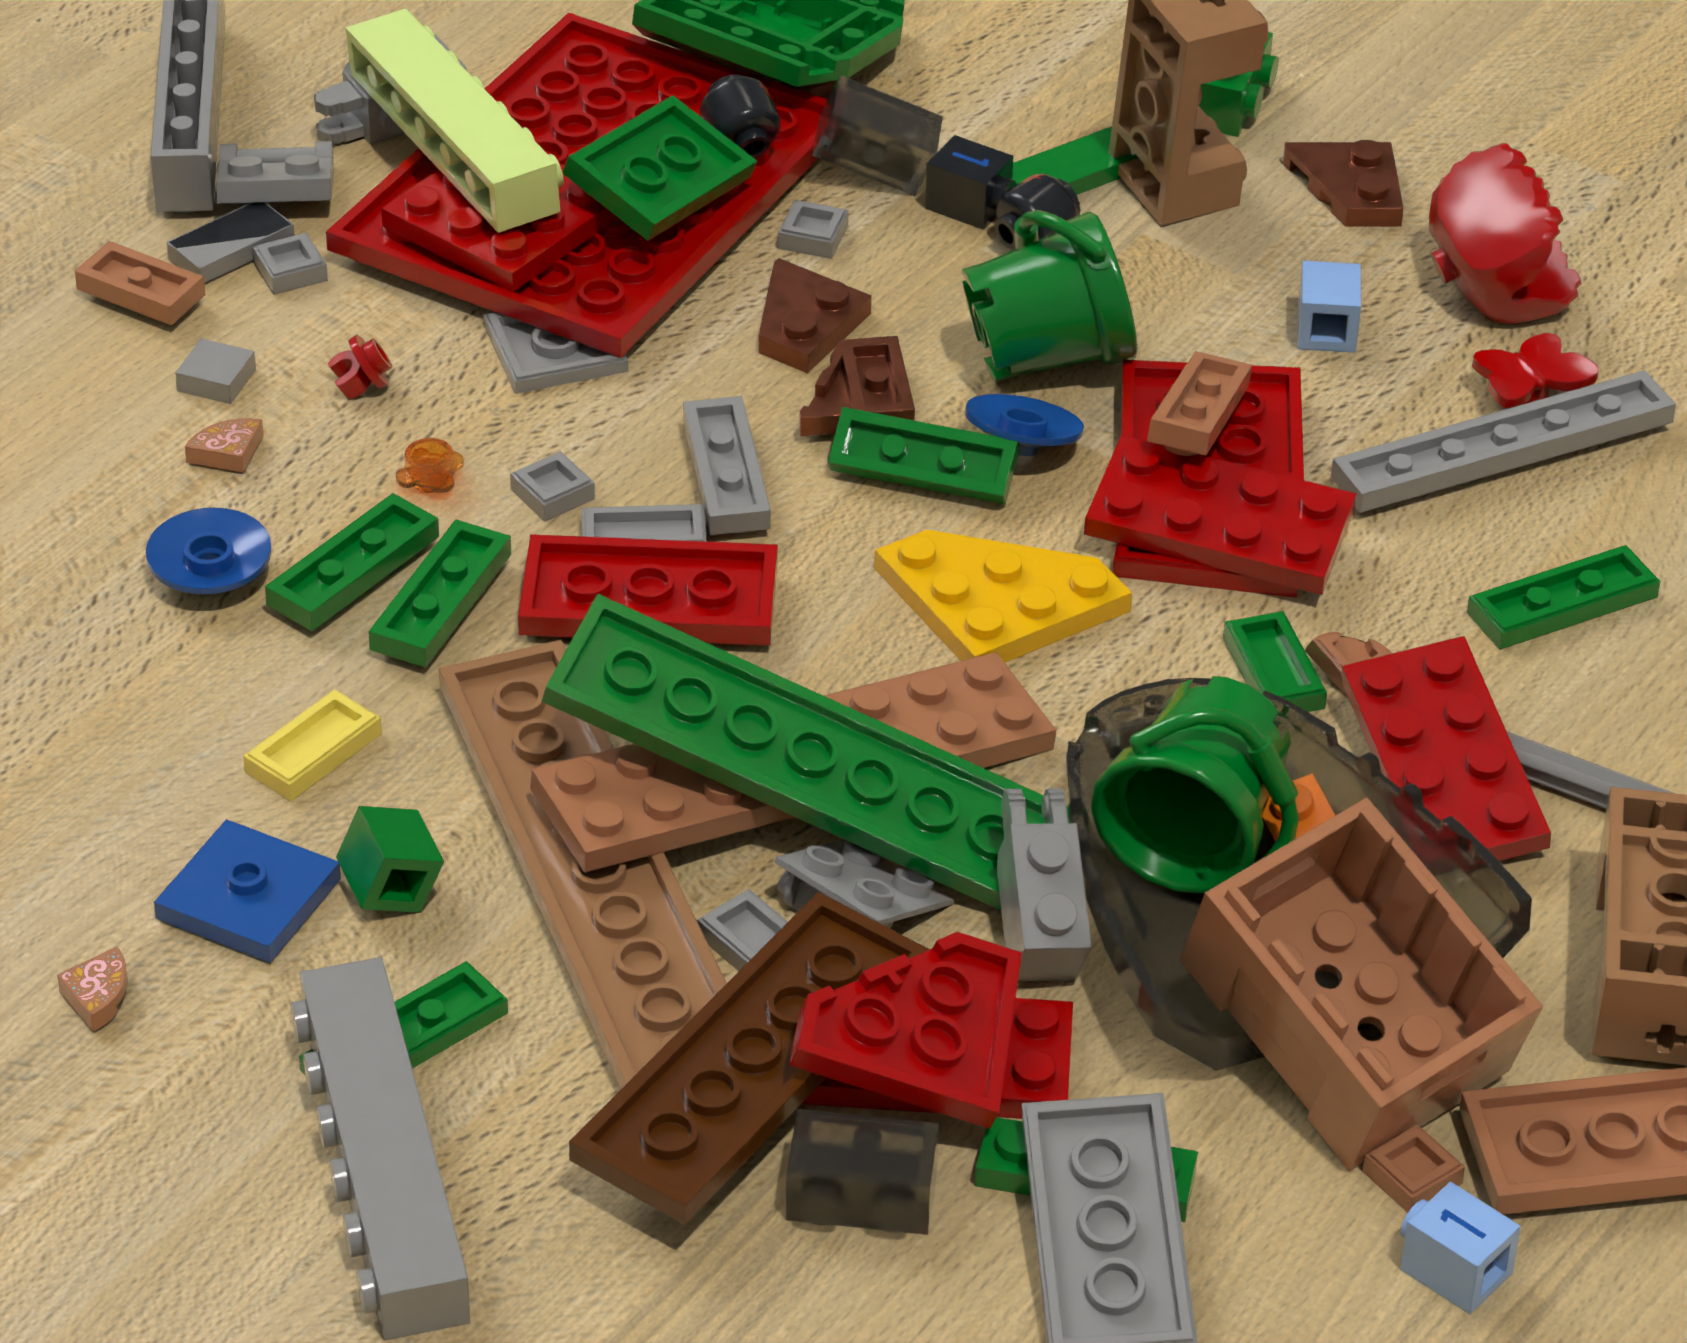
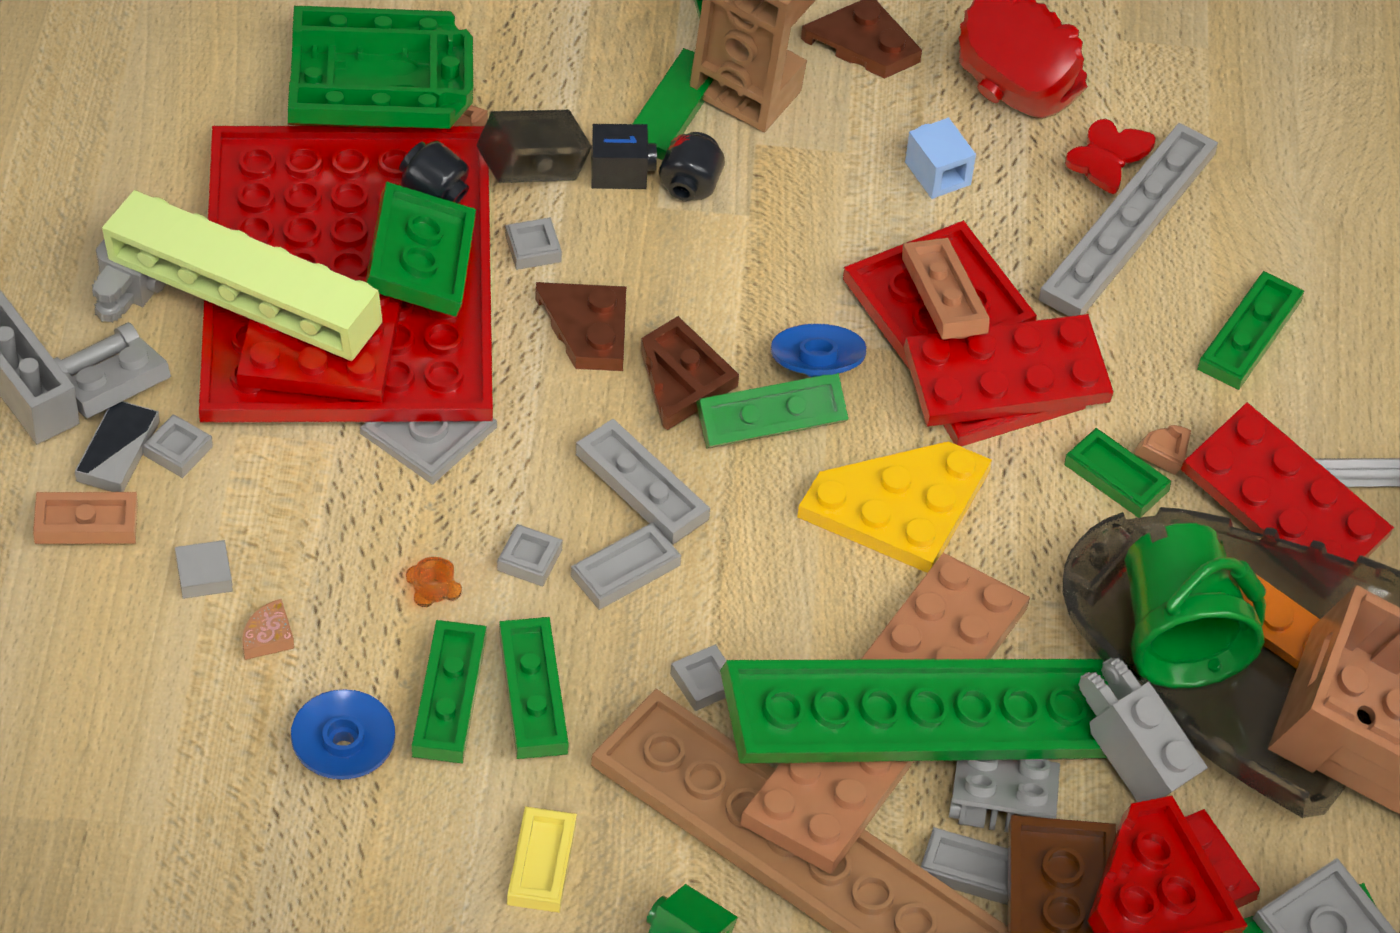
camera: 35 degrees left, 10 degrees up
red plate [328,334,392,400] -> none
red plate [518,534,778,646] -> none
green piece [961,210,1138,382] -> none

